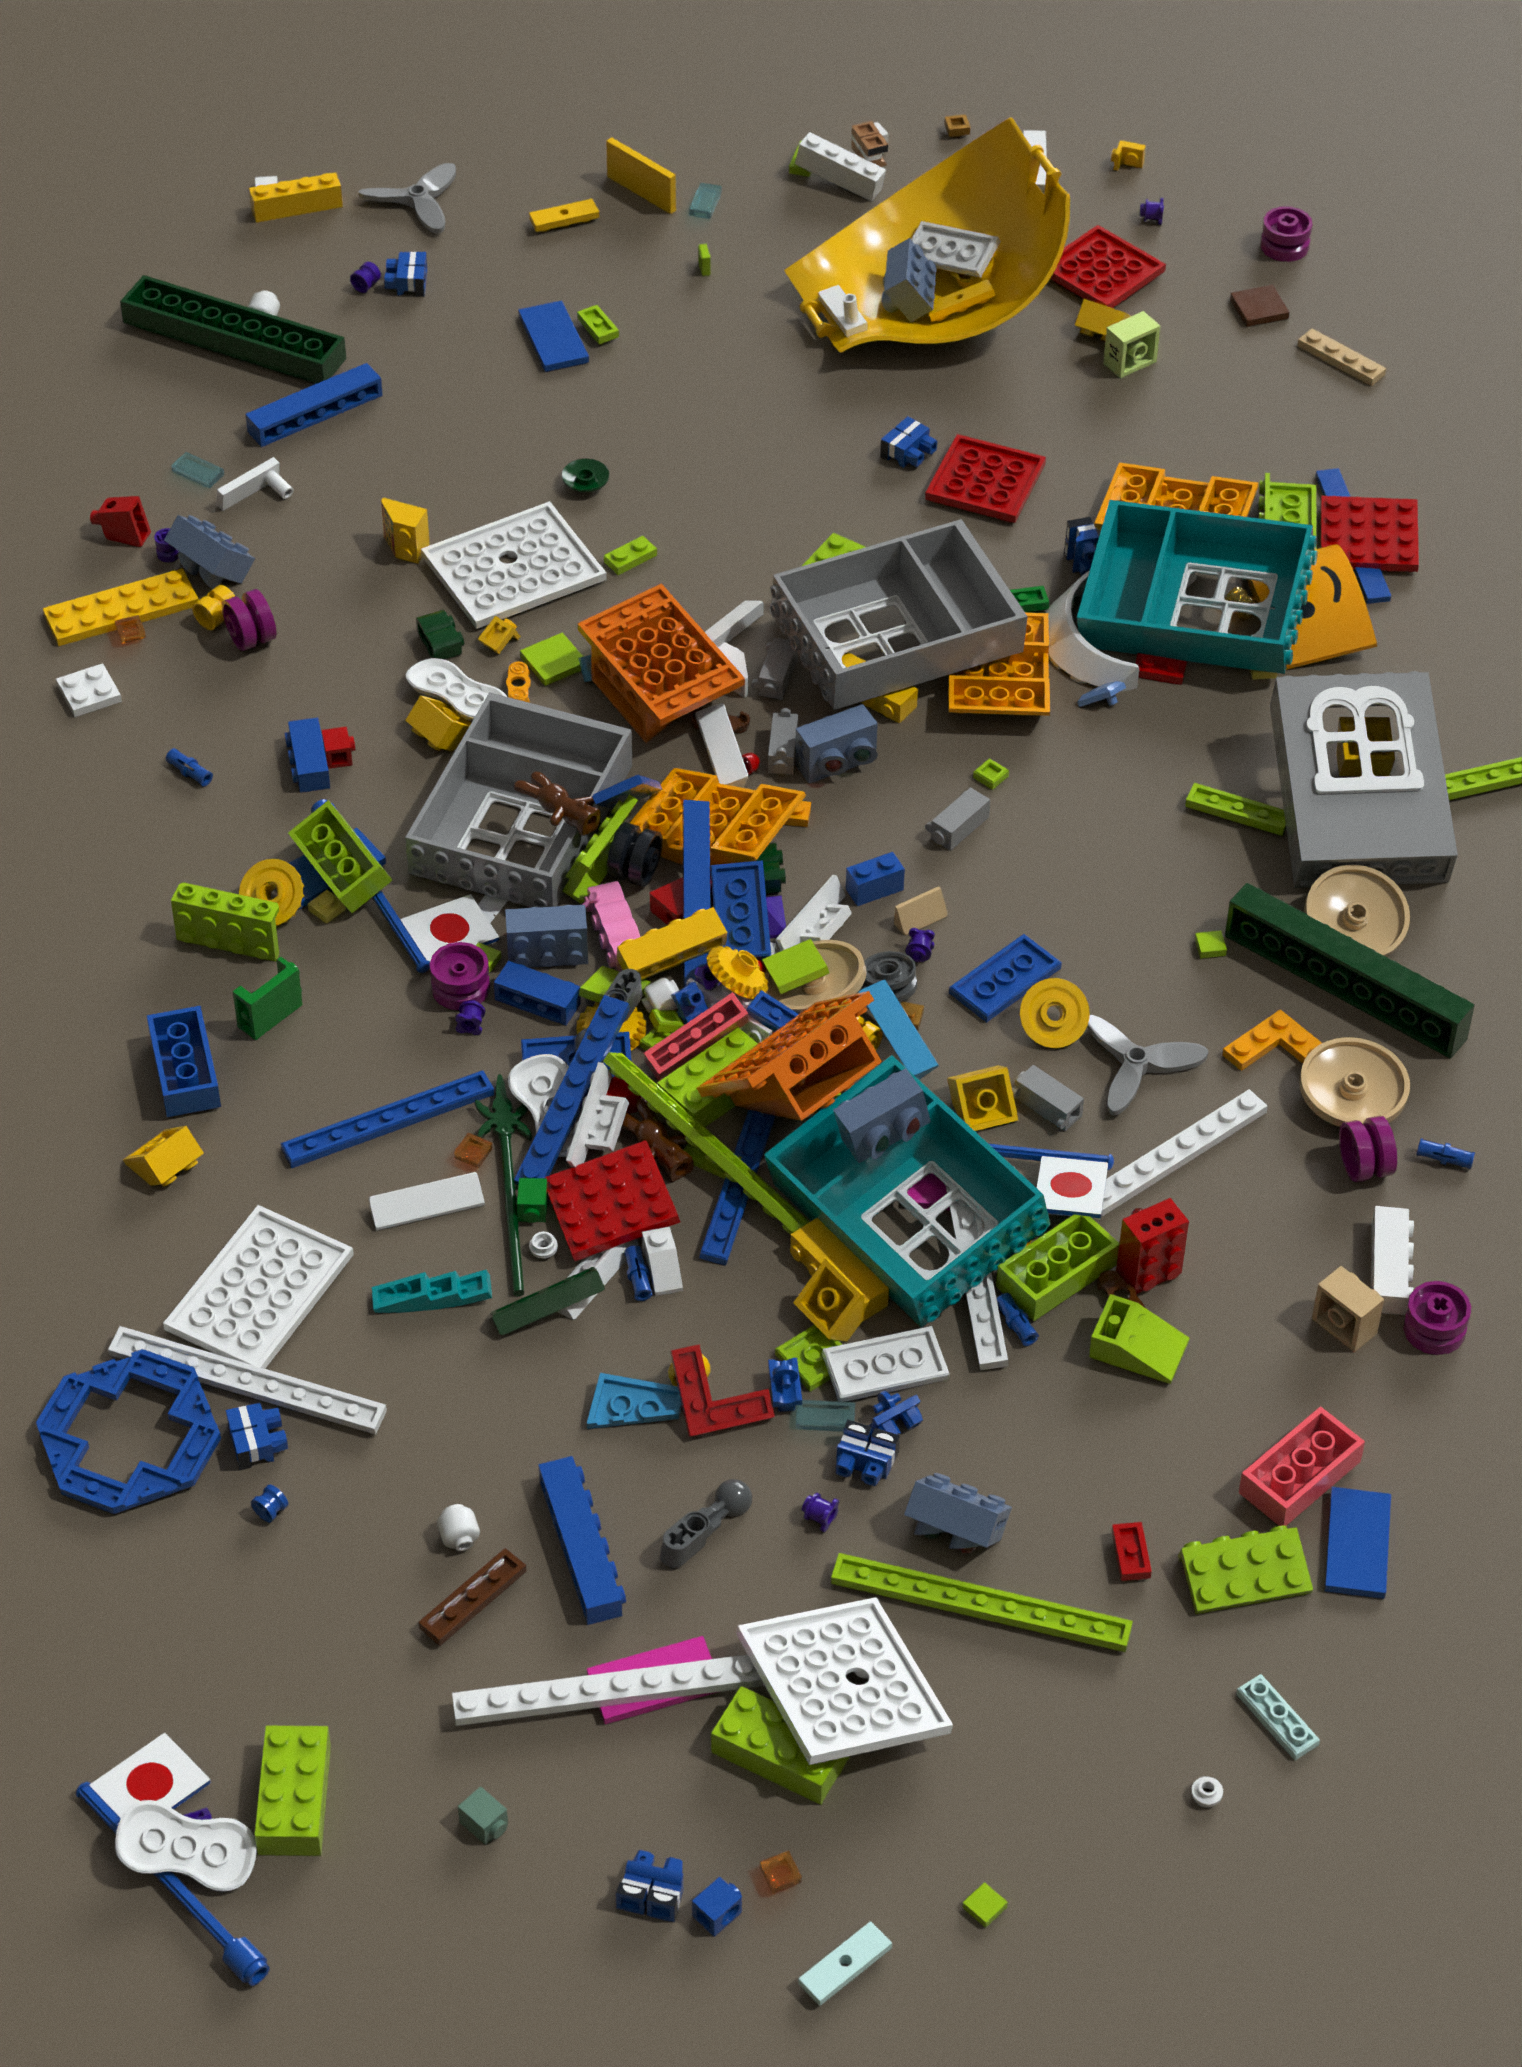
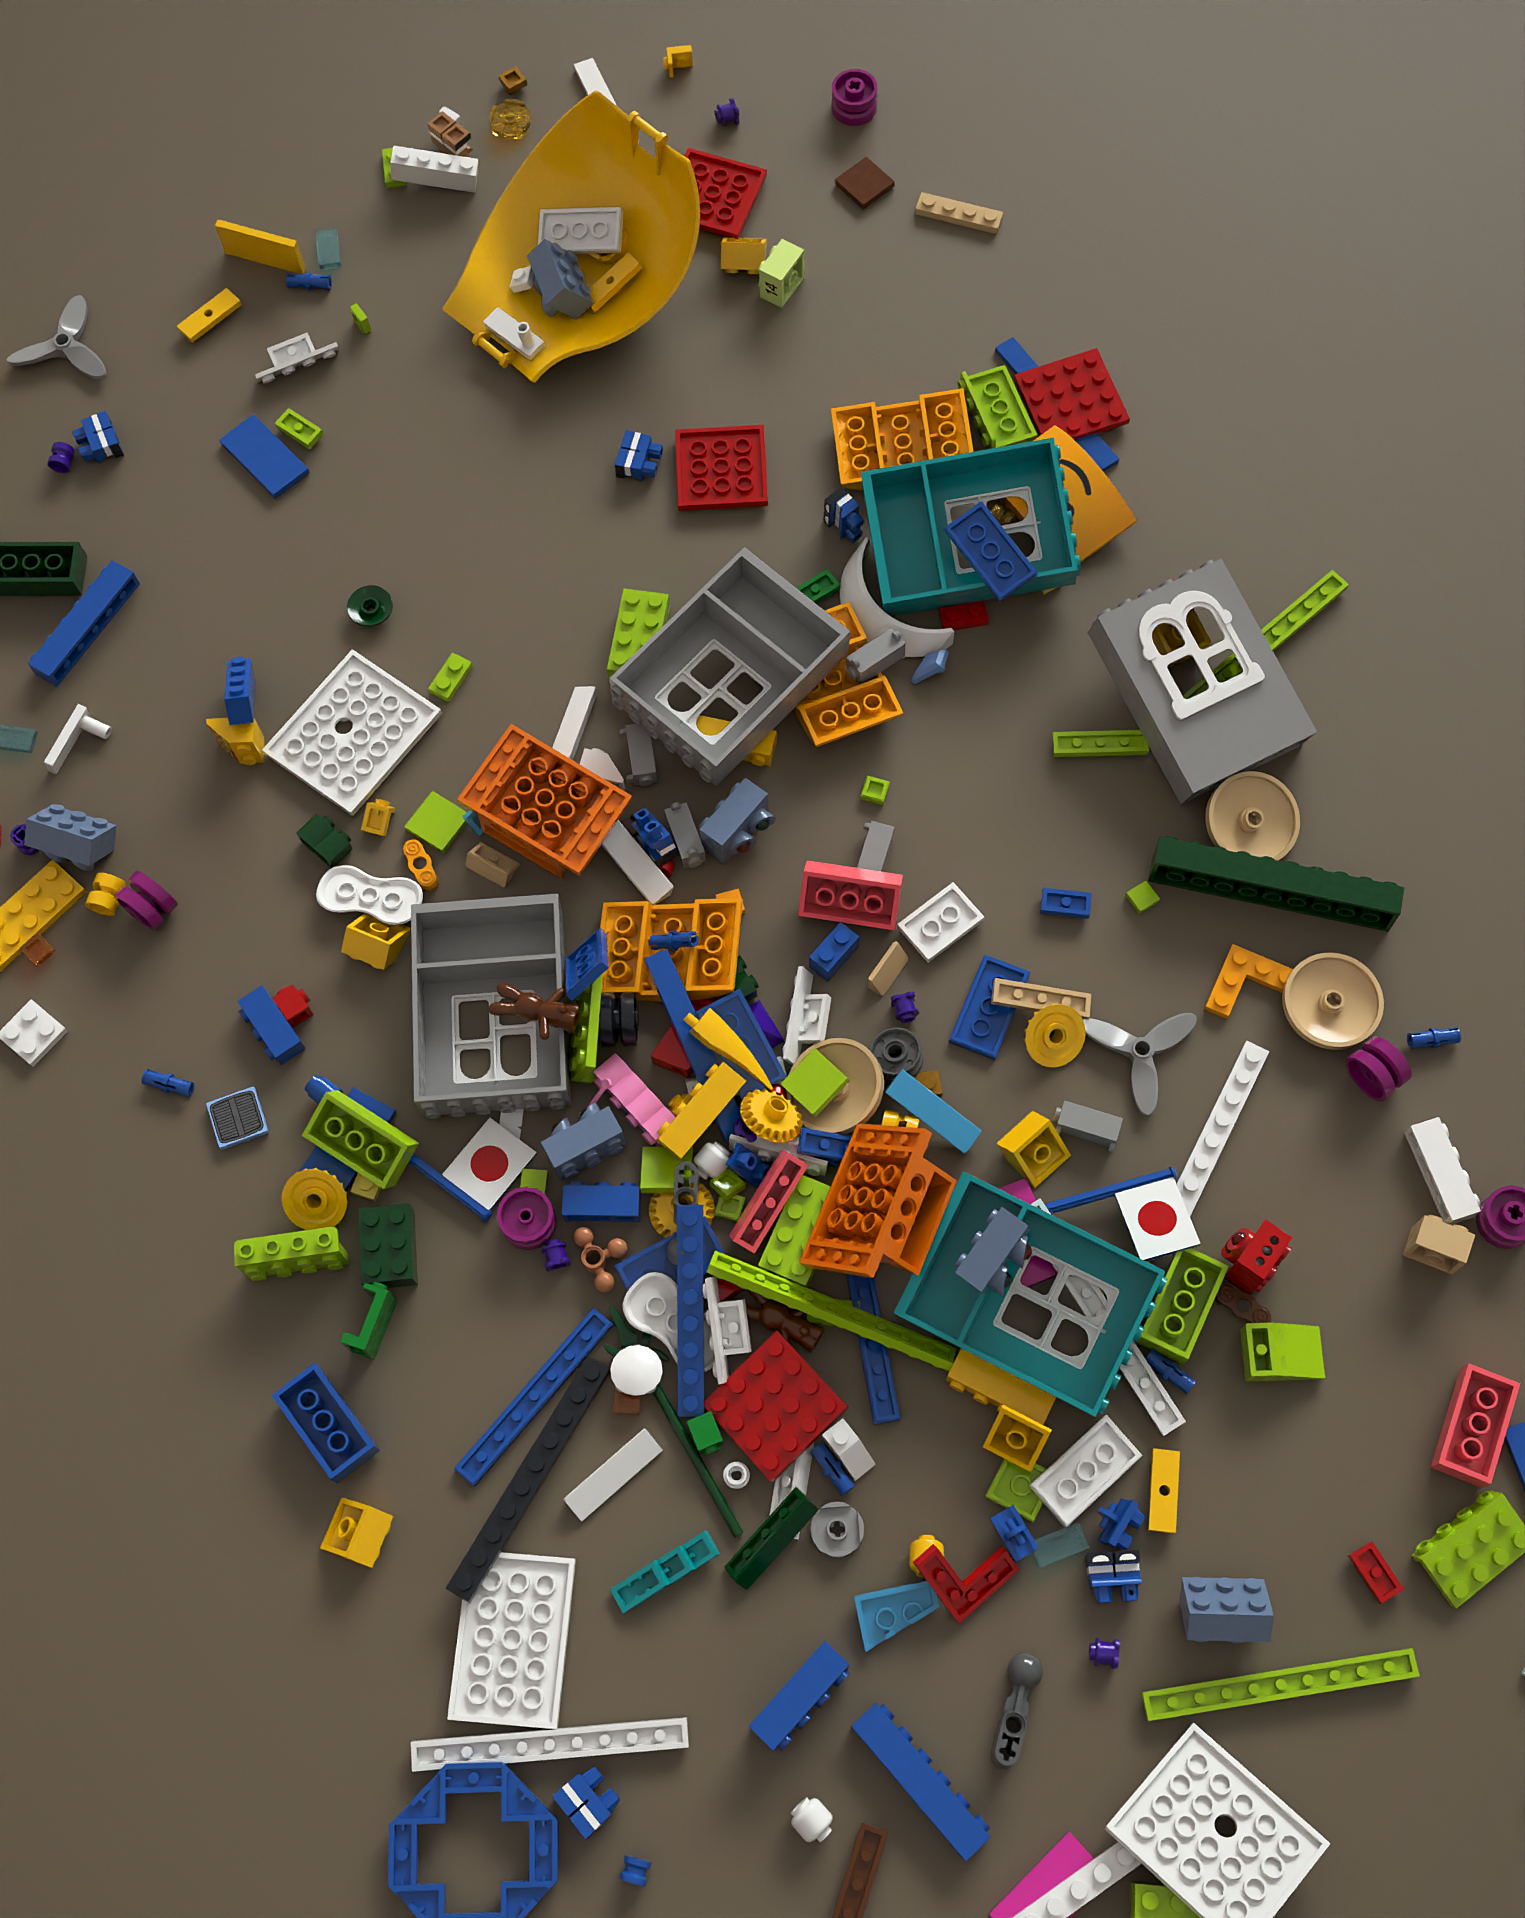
camera: 20 degrees left, 20 degrees up
none -> tile [206,1086,269,1150]
none -> blue brick [224,657,256,725]
none -> white bracket [255,333,339,384]
none -> blue pin [286,272,332,290]
none -> dark green brick [358,1203,418,1288]
none -> black plate [446,1356,610,1604]
none -> tan slope [465,842,520,887]
none -> clear yellow plate [489,99,531,139]
none -> white plate [509,266,534,293]
none -> nougat piece [573,1227,627,1293]
none -> white dish [610,1345,663,1396]
none -> blue hips [631,808,679,867]
none -> blue pin [649,931,698,951]
none -> yellow piece [683,1008,773,1091]
none -> blue brick [749,1641,850,1751]
none -> coral brick [798,860,903,930]
none -> light grey plate [810,1502,864,1558]
none -> light grey brick [845,628,905,684]
none -> white plate [897,882,984,963]
none -> blue tile [944,501,1038,602]
none -> tan plate [991,978,1091,1019]
none -> blue plate [1040,888,1092,919]
none -> yellow tile [1148,1448,1180,1534]

